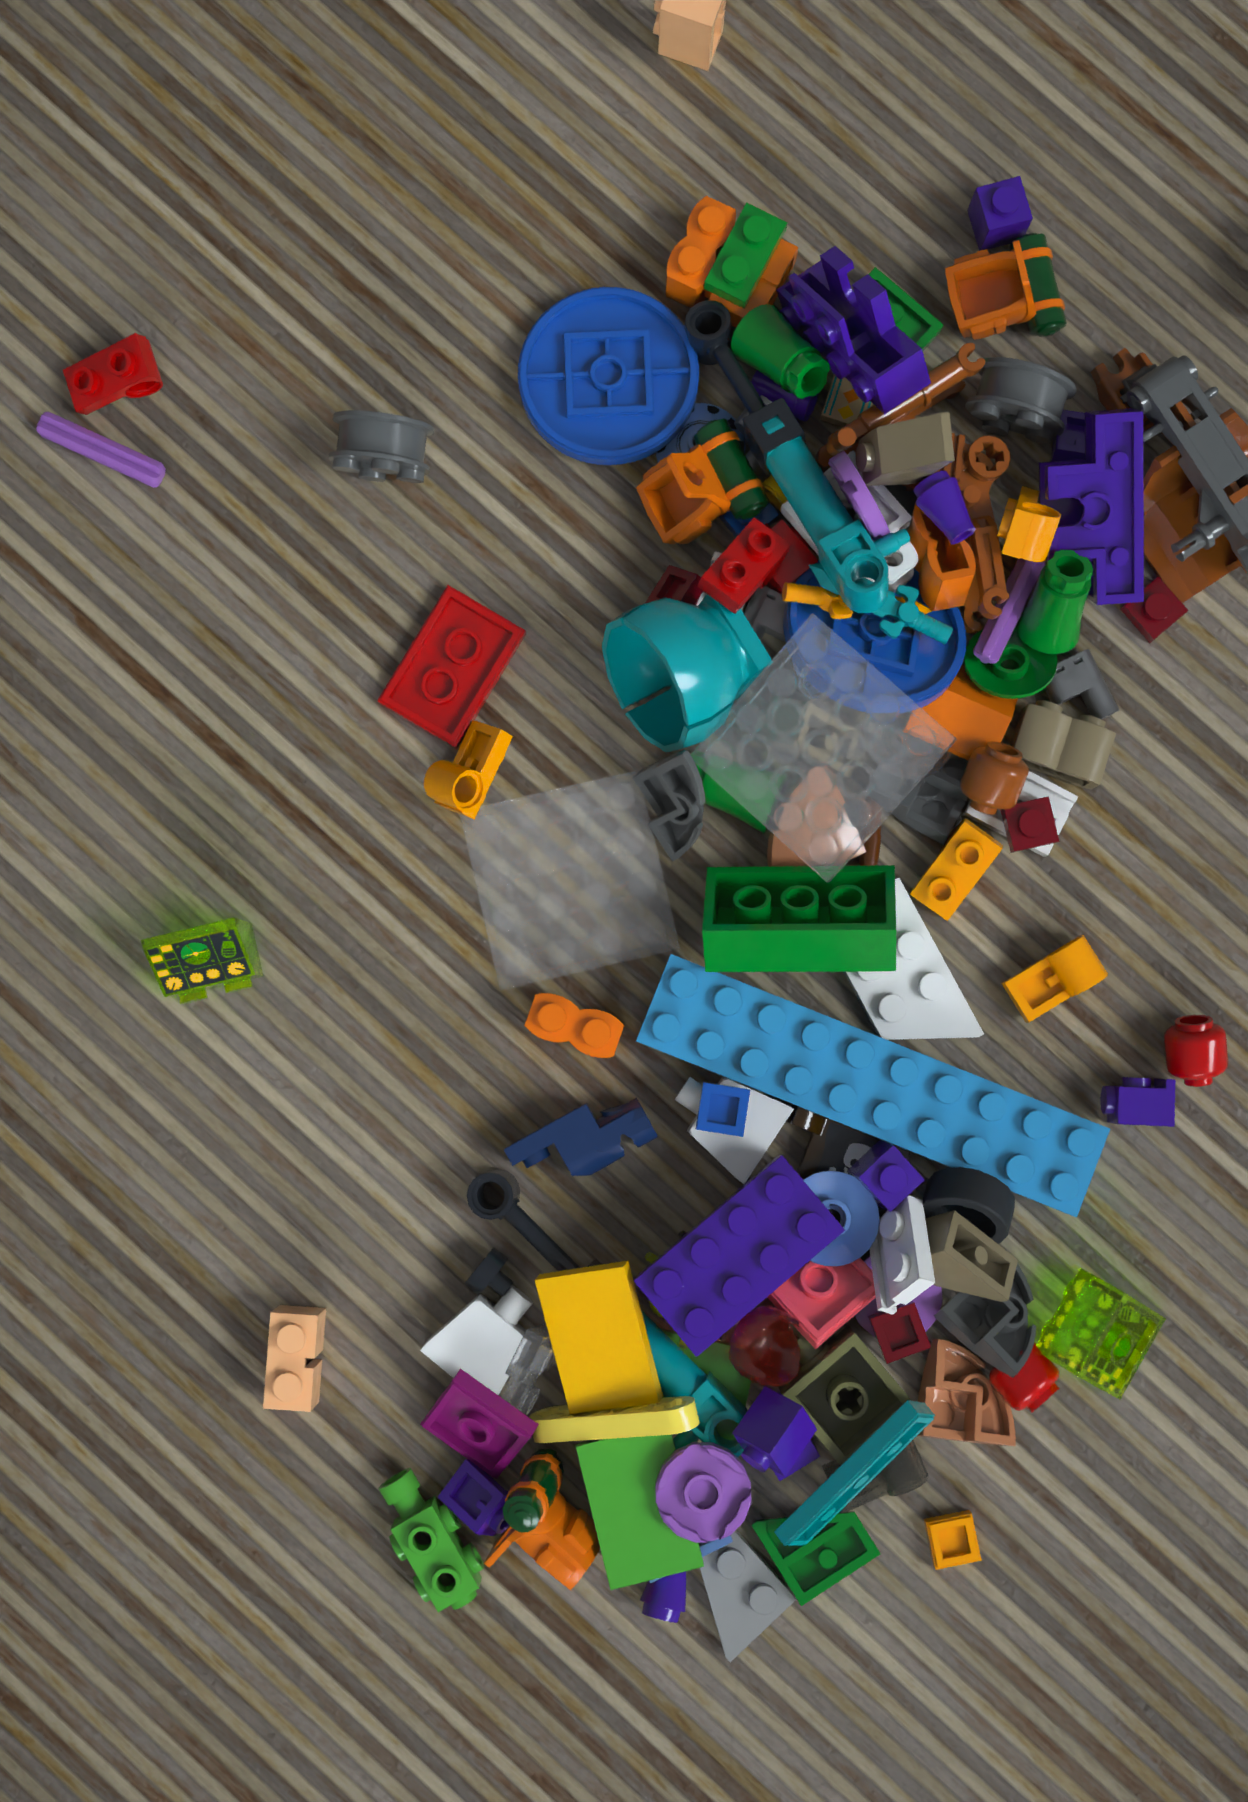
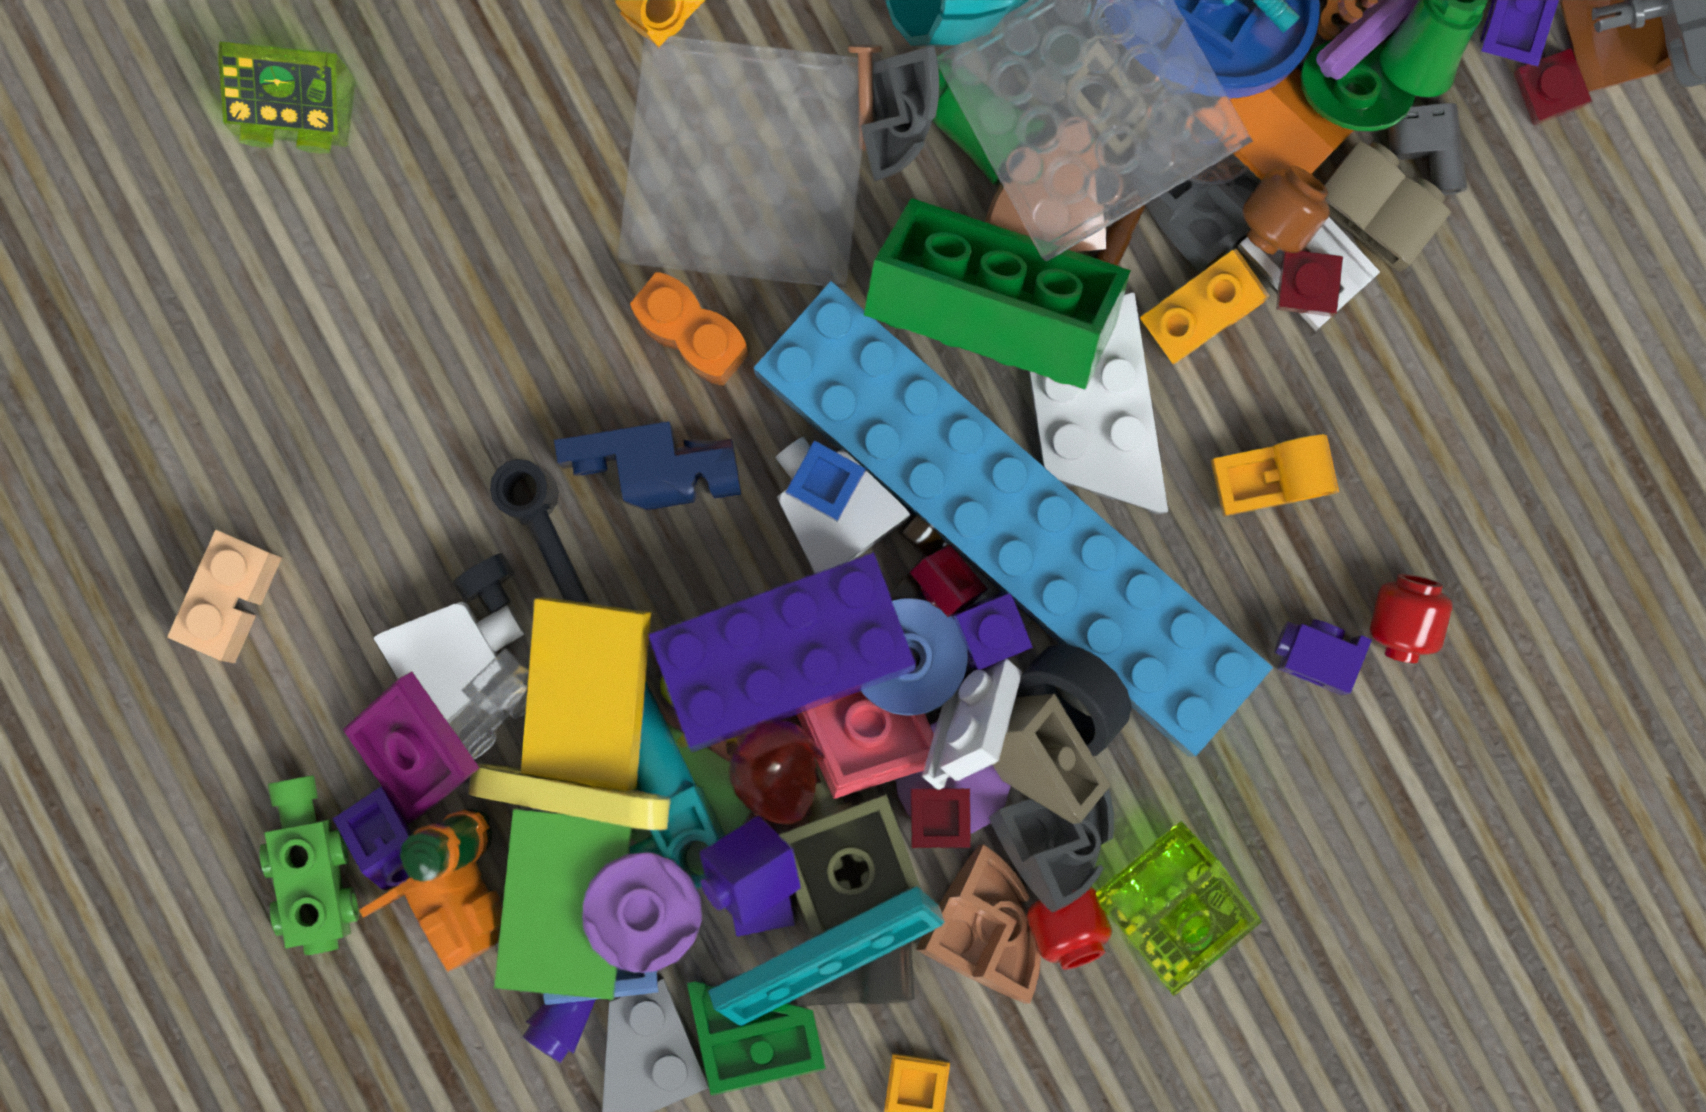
camera: 20 degrees right, 0 degrees up
none -> nougat pin [848,44,882,150]
none -> dark red plate [910,545,988,617]

